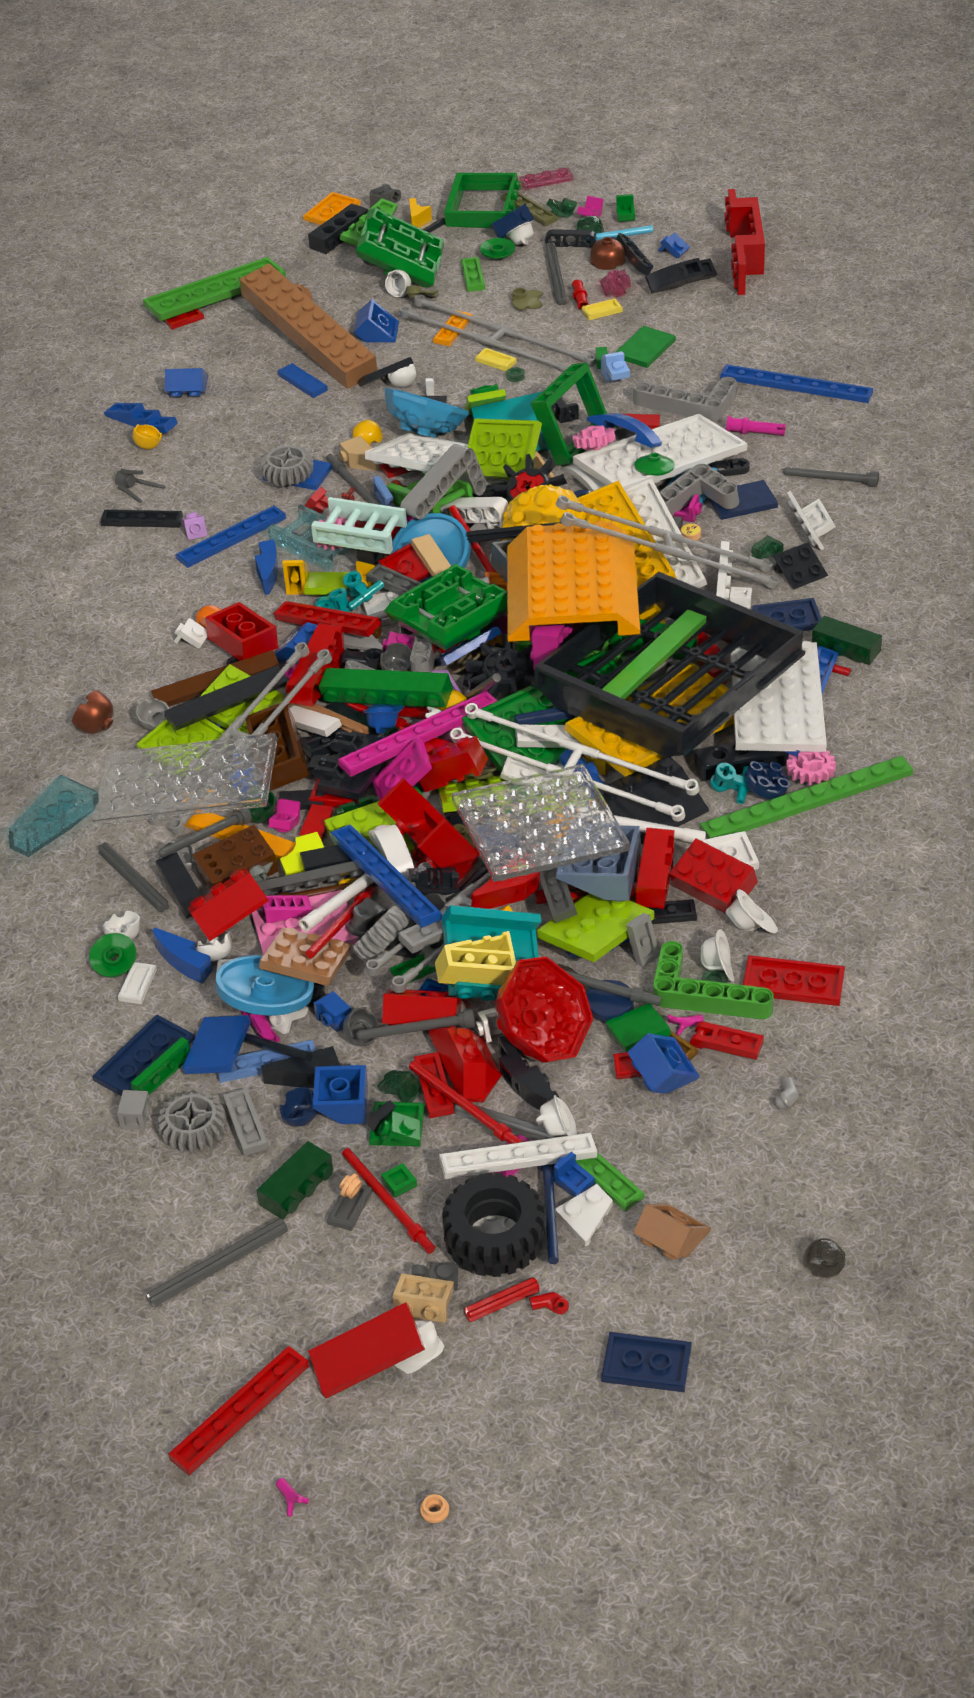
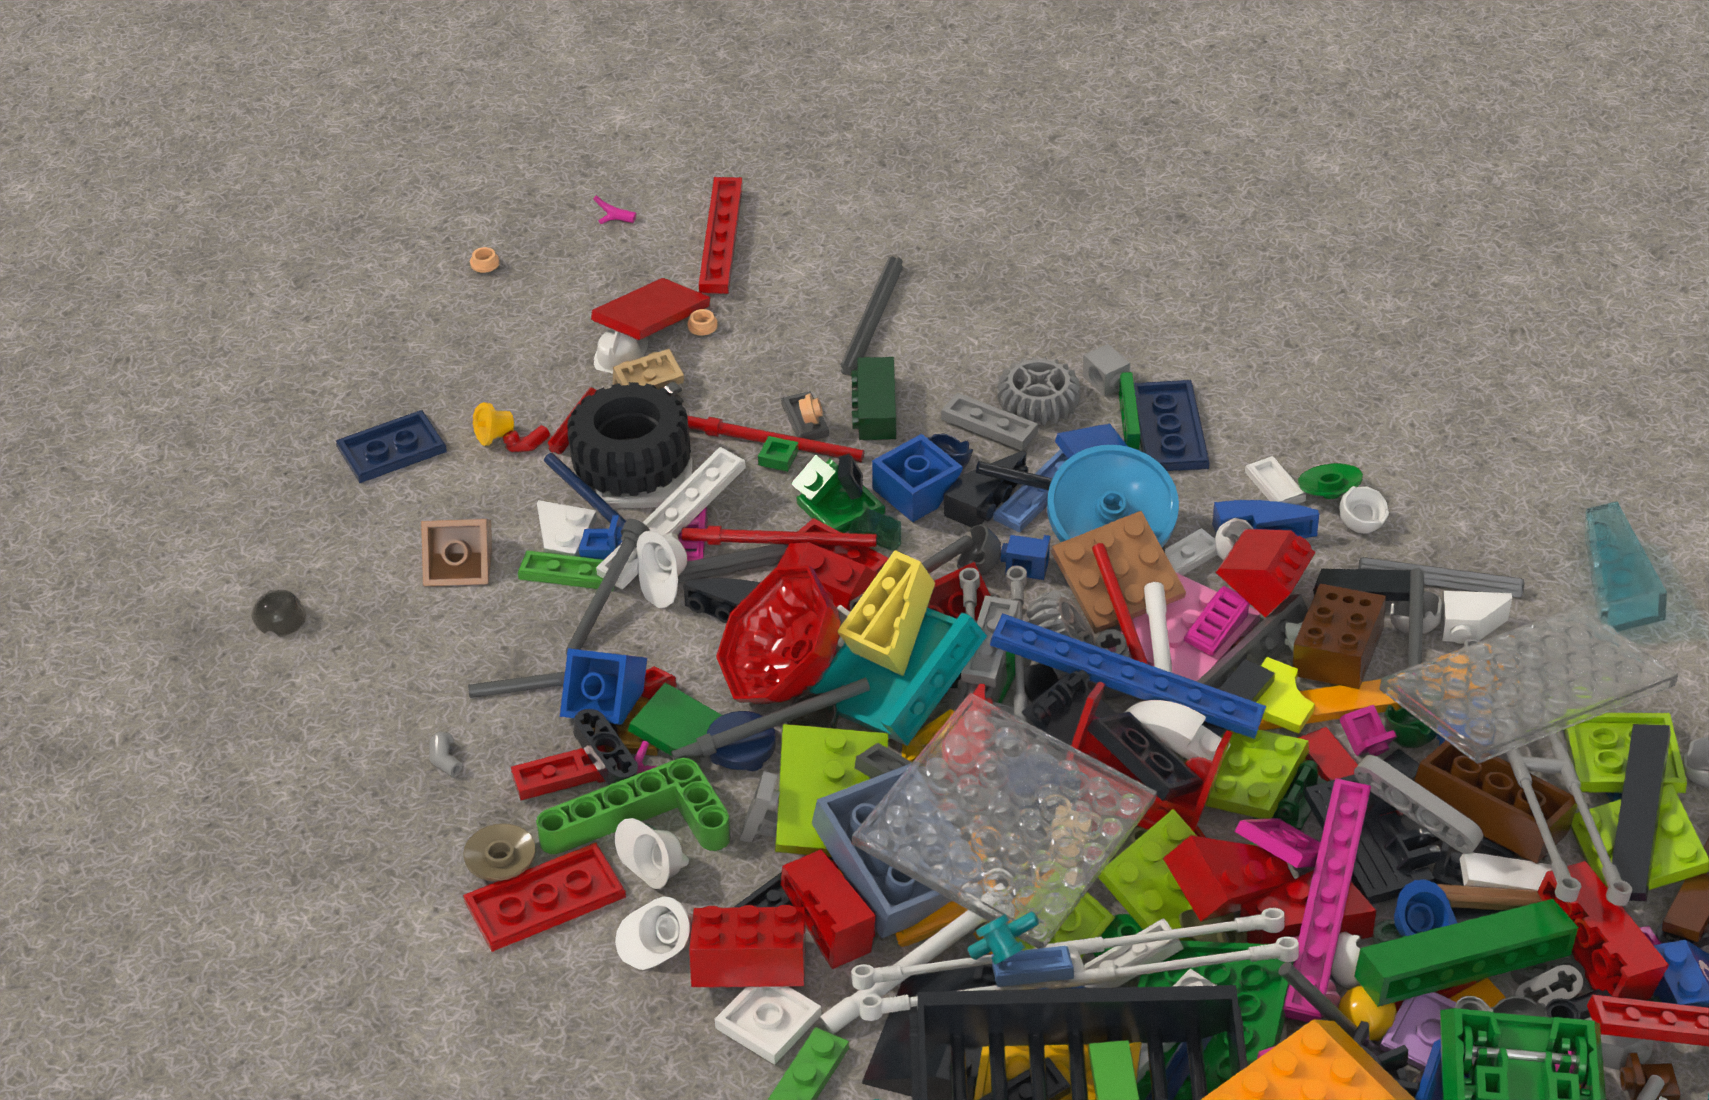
camera: 140 degrees right, 0 degrees up
none -> dark tan dish [463,823,536,881]
none -> dark grey bar [468,672,565,698]
none -> yellow piece [473,402,514,446]
none -> dark grey piece [566,519,650,655]
none -> black beam [573,709,638,785]
none -> light nougat plate [688,309,718,336]
none -> teal piece [967,911,1039,965]
none -> medium blue tile [991,946,1074,987]
none -> black tile [1087,712,1203,801]
none -> light grey beam [1354,755,1484,854]
none -> white slope [1441,590,1512,644]

